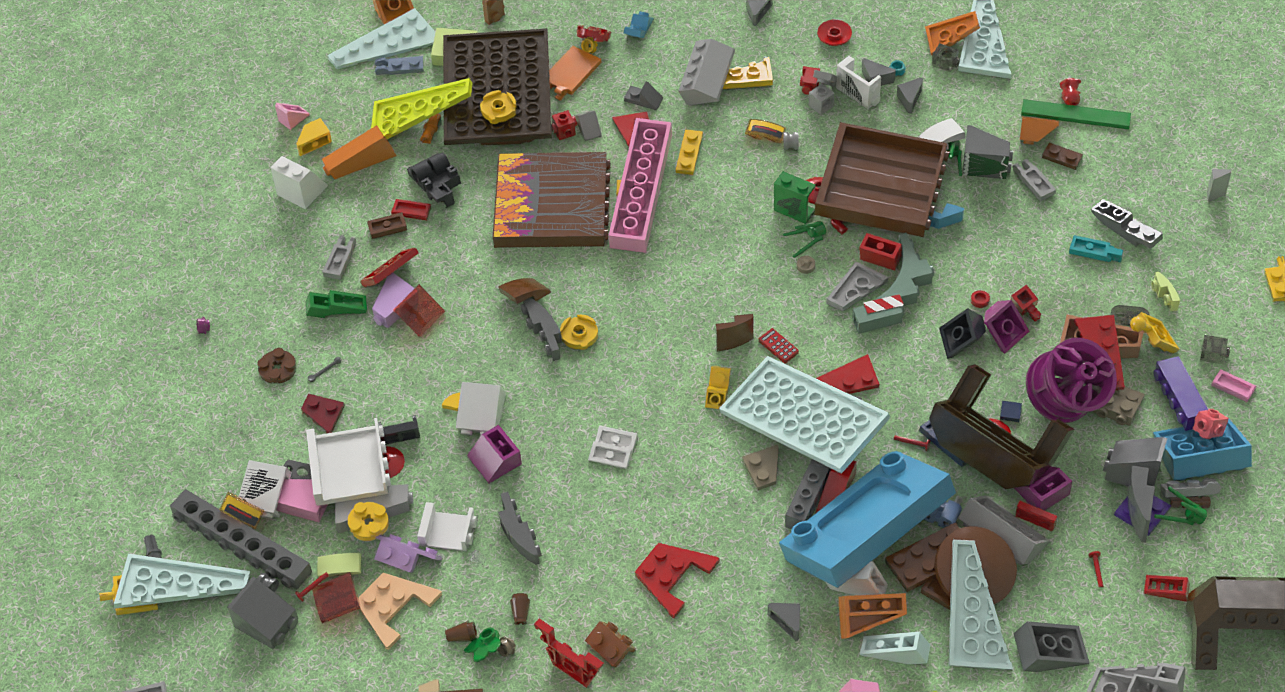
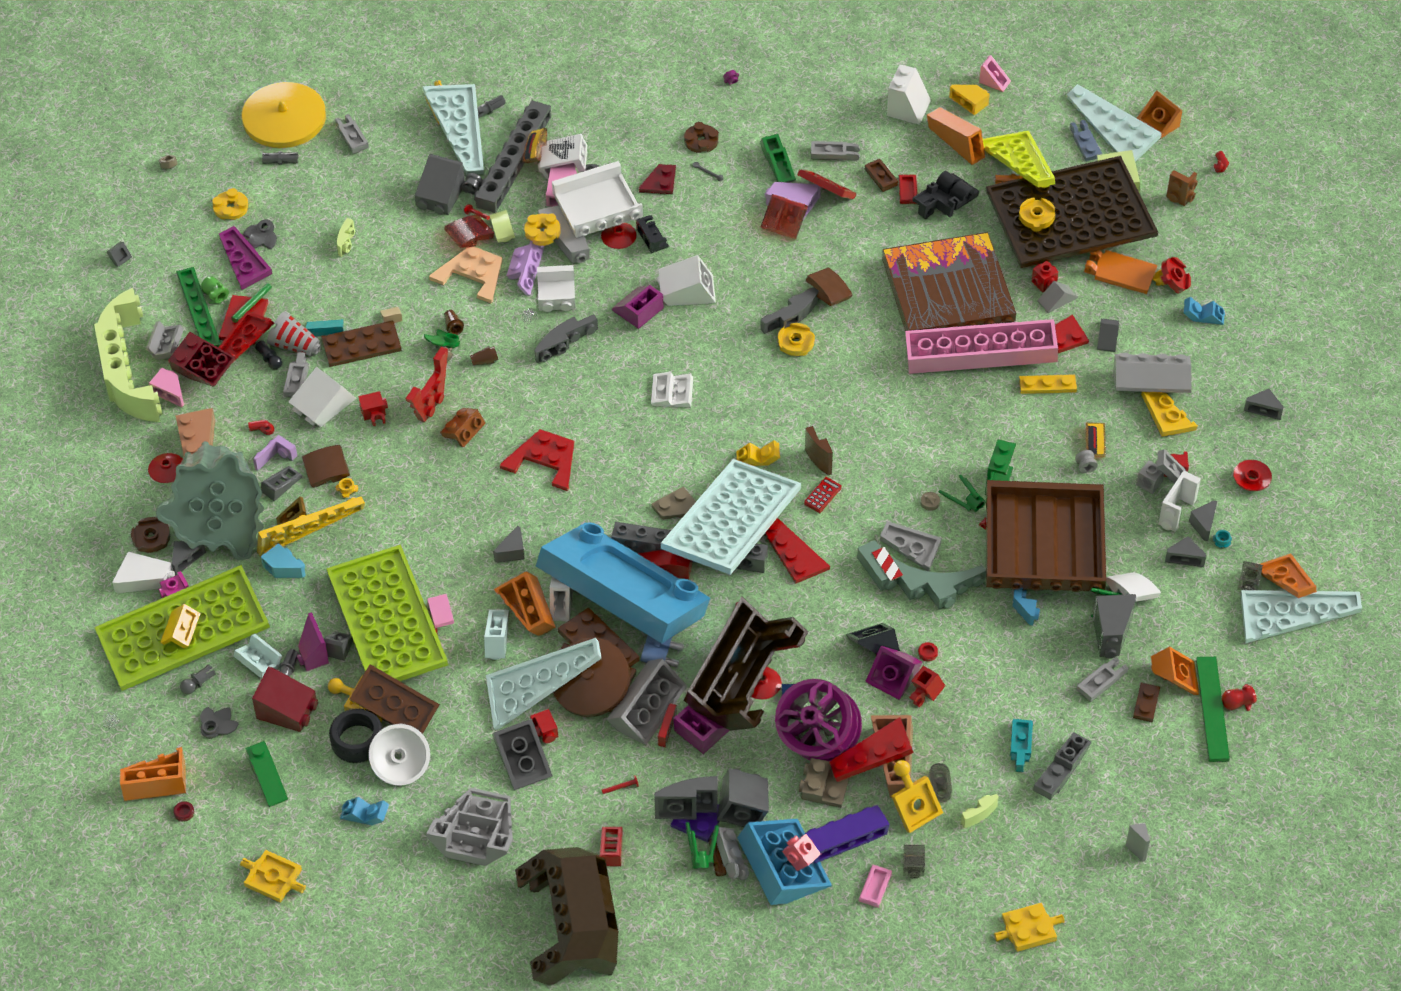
camera: 75 degrees right, 0 degrees up
red brick [859,233,902,271] -> none
none -> red brick [530,709,558,744]

